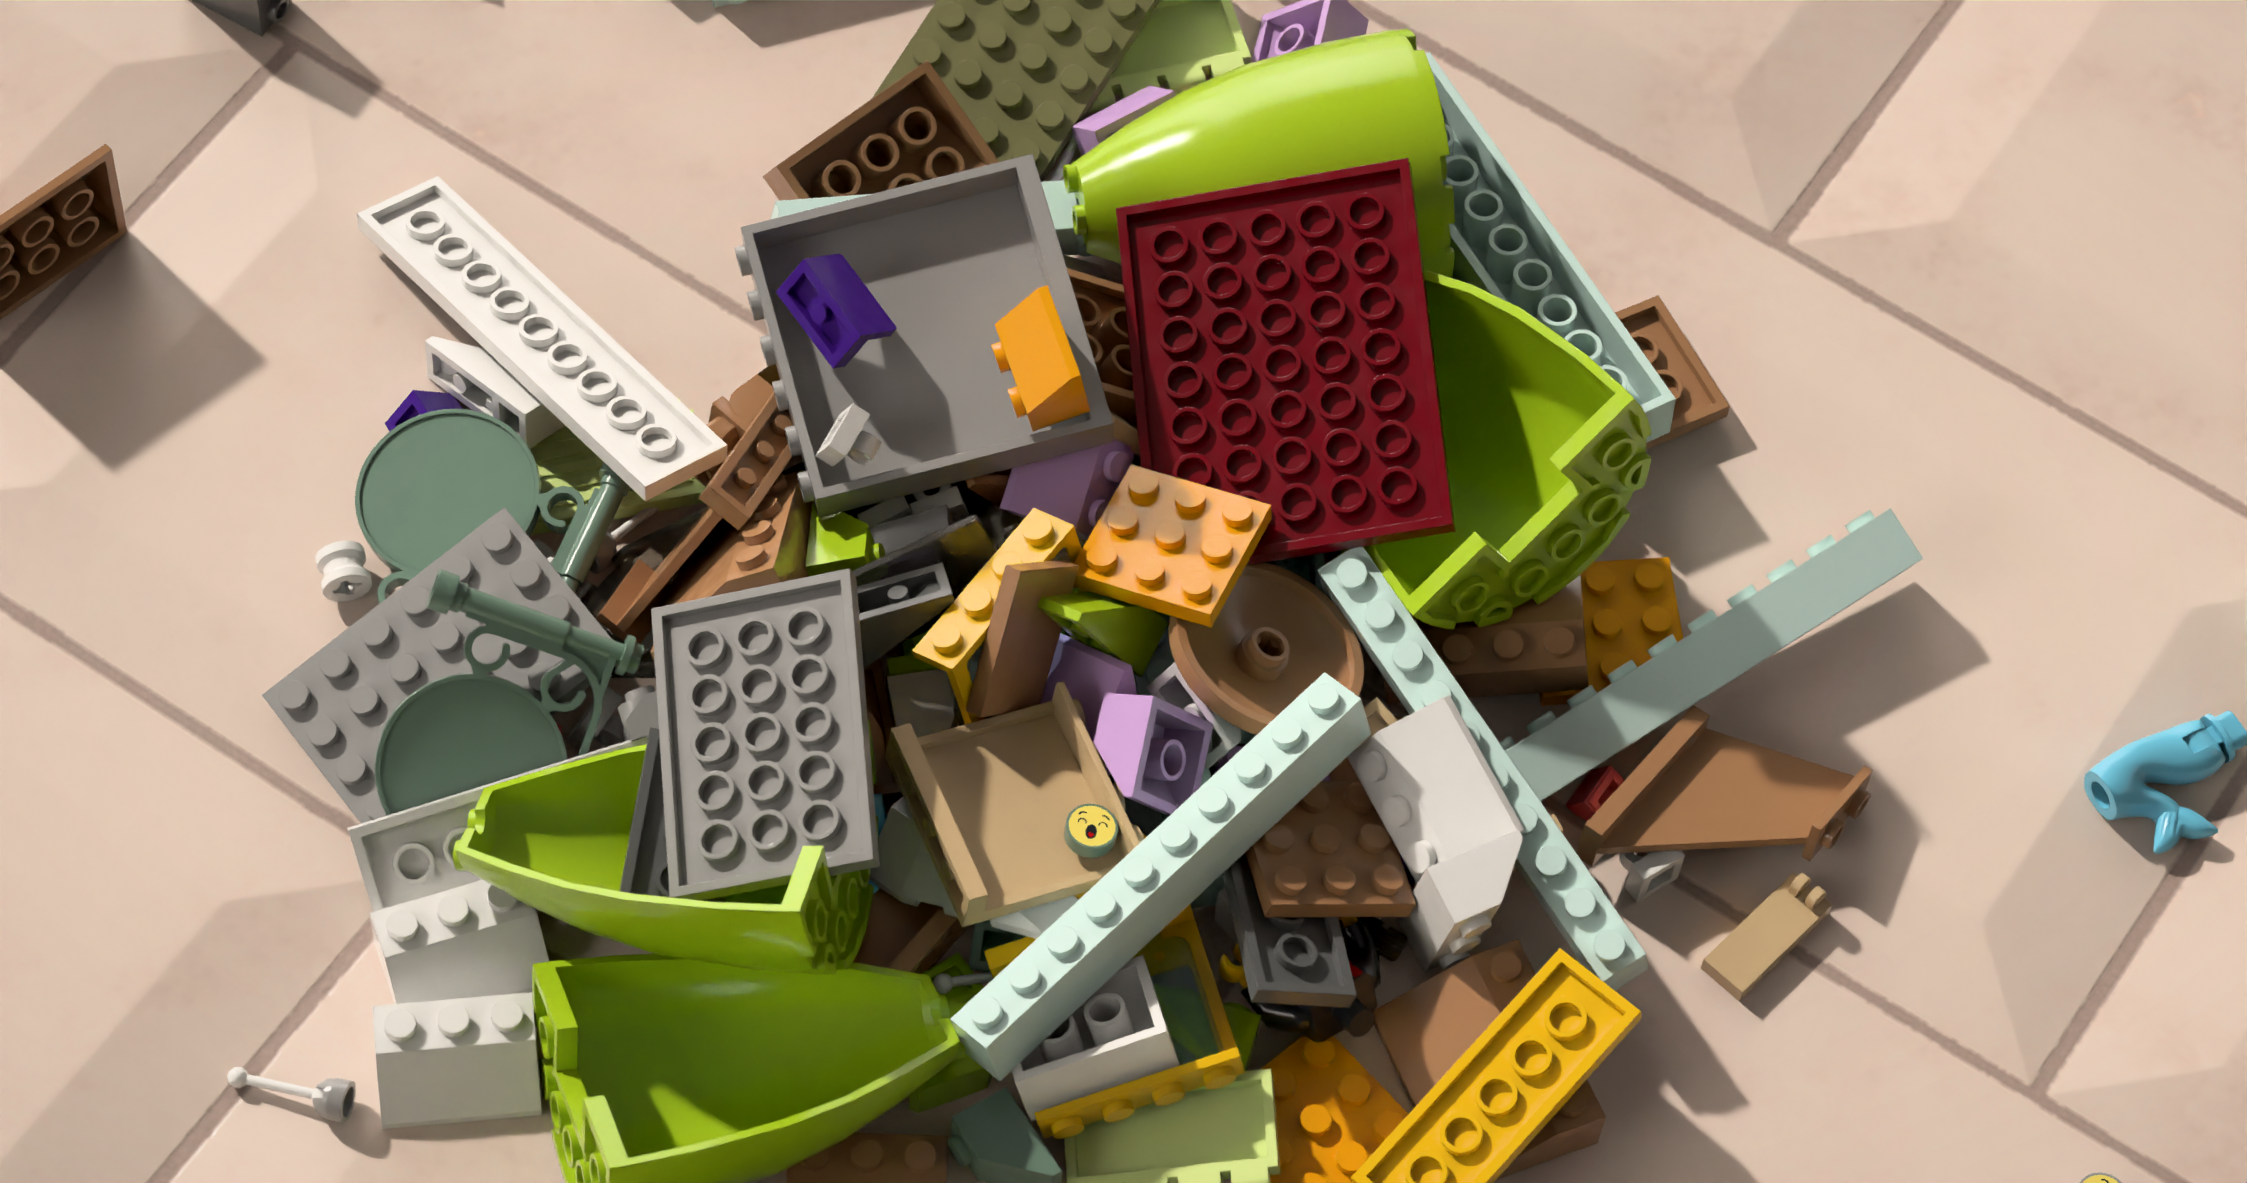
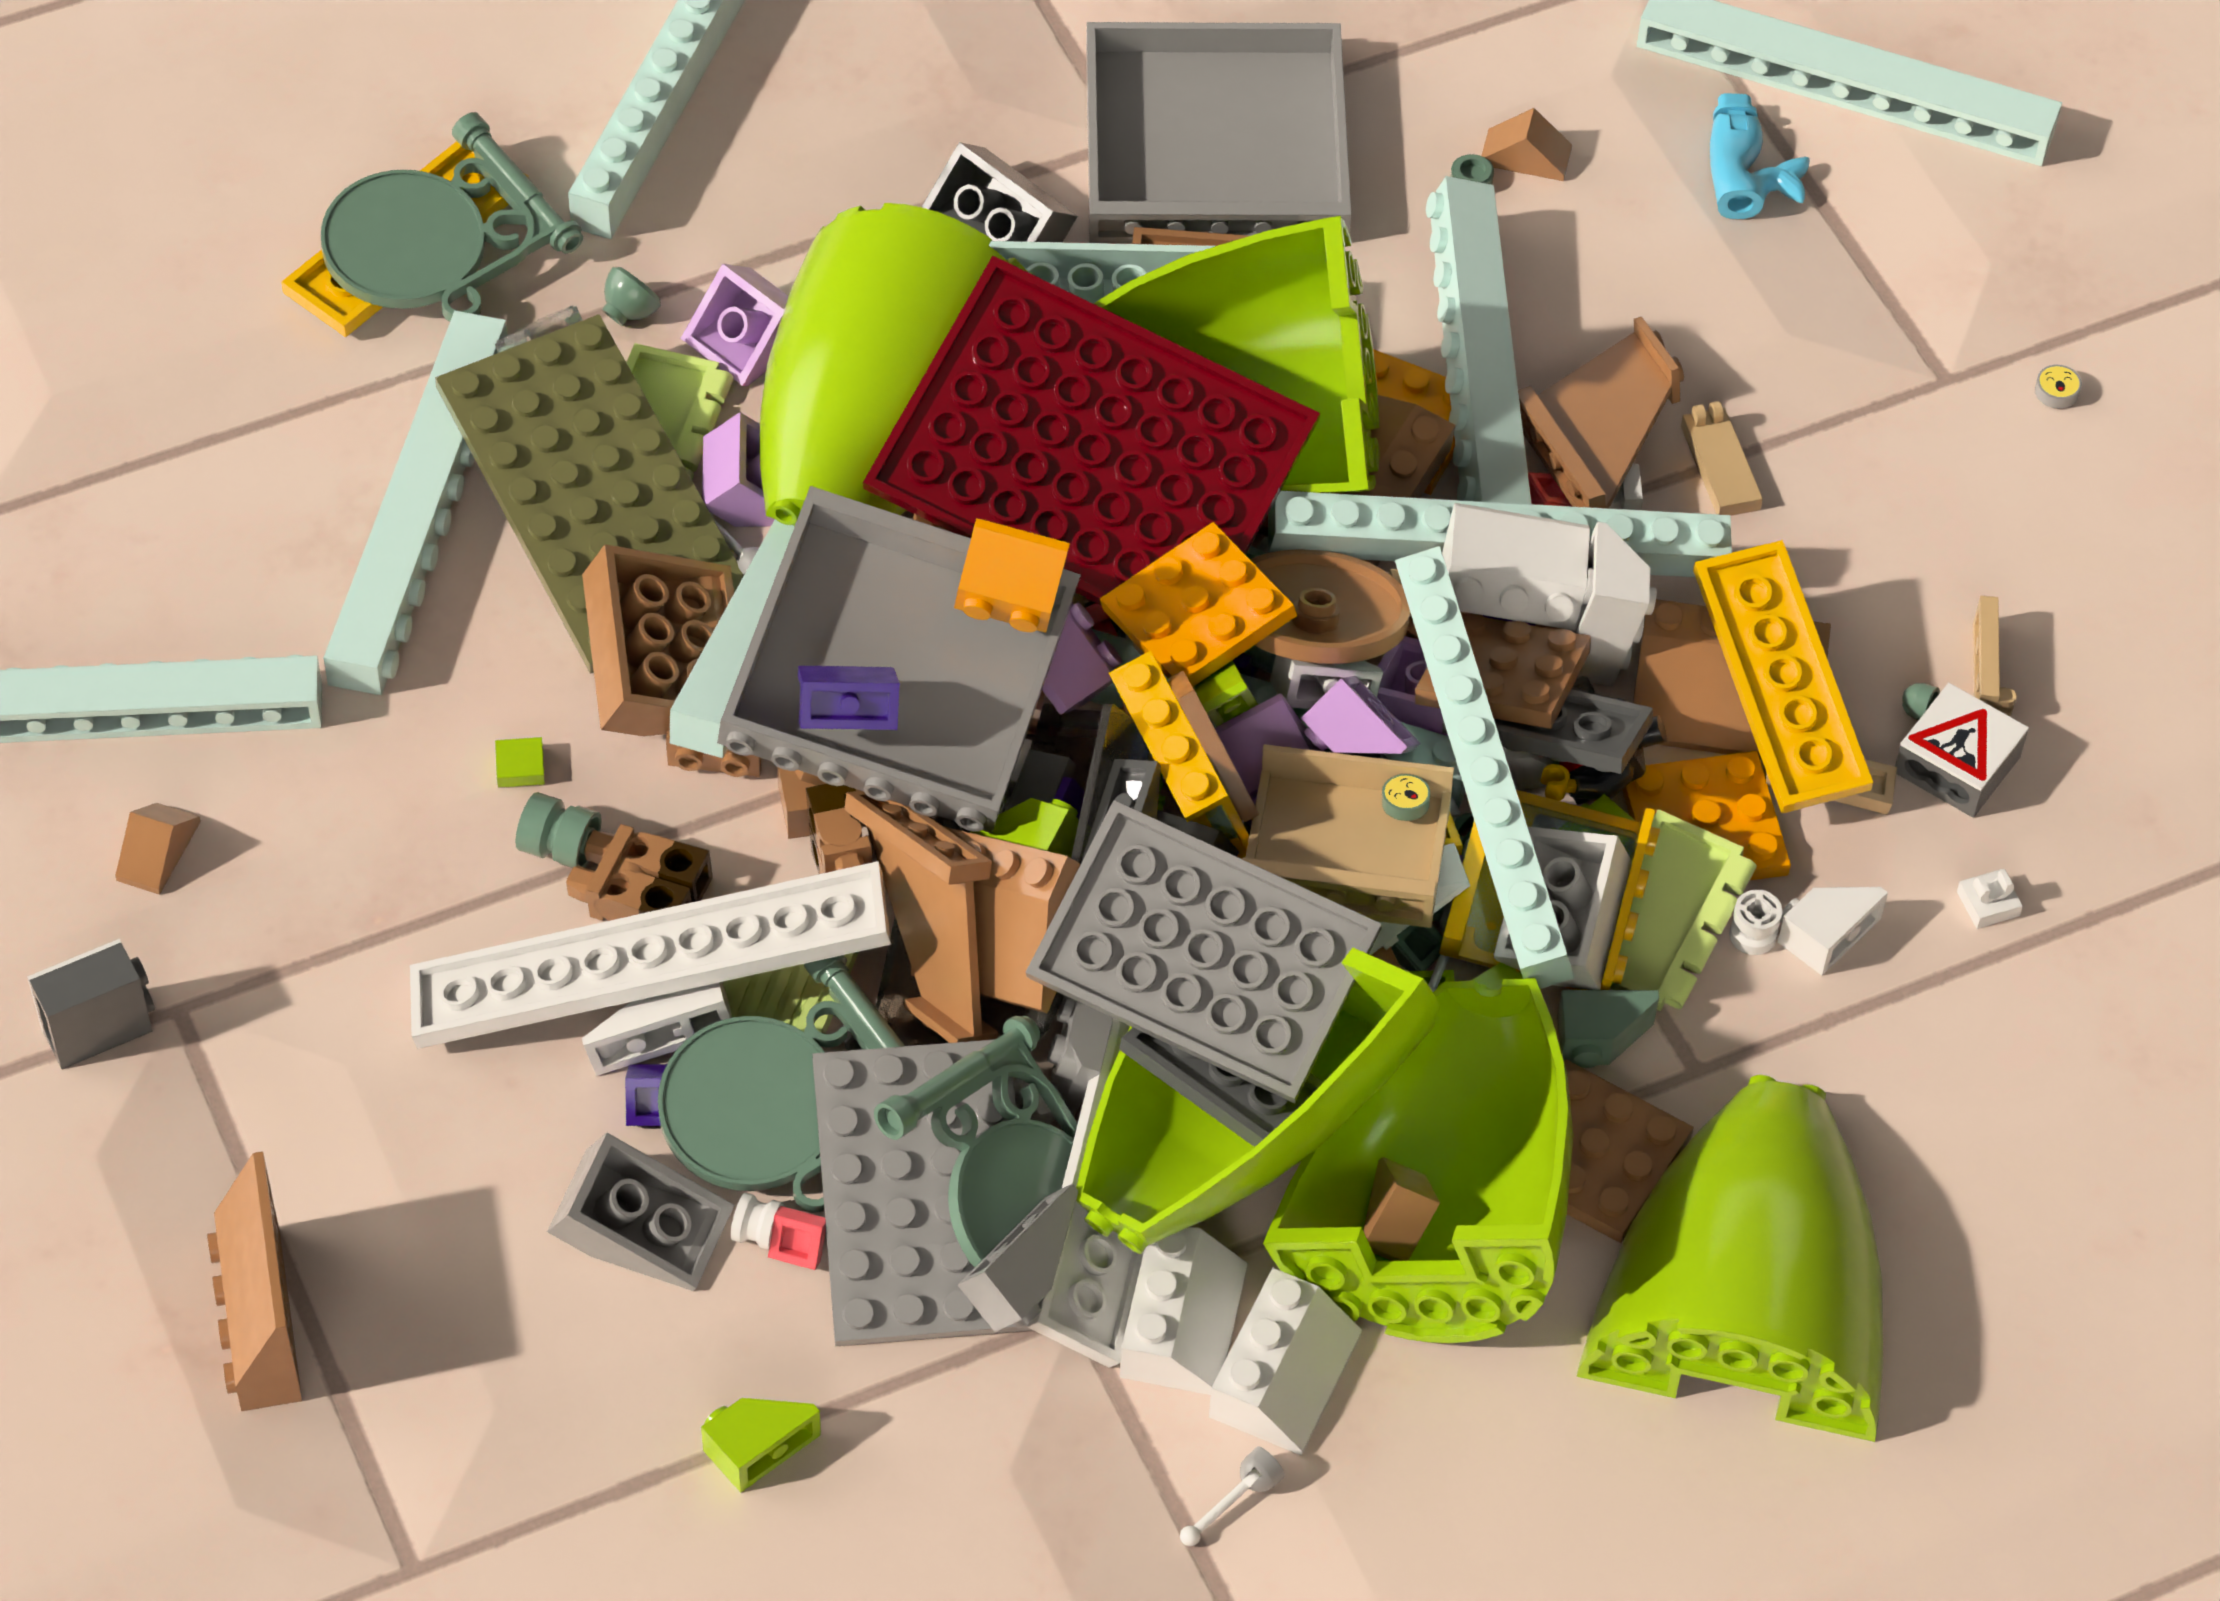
camera: 55 degrees left, 5 degrees down
white tile [816,403,882,467] -> none
none -> lime tile [495,737,545,788]
none -> sand green wheel [515,792,602,868]
none -> light grey slope [547,1133,734,1291]
none -> medium nougat hips [566,824,713,921]
none -> lime slope [701,1398,821,1493]
none -> coral tile [768,1206,826,1270]
none -> dark grey slope [922,142,1078,243]
none -> light grey slope [958,1184,1078,1332]
none -> light grey panel [1086,22,1351,243]
none -> medium nougat slope [1363,1157,1440,1261]
none -> sand green tile [1450,154,1494,185]
none -> medium nougat slope [1481,108,1572,181]

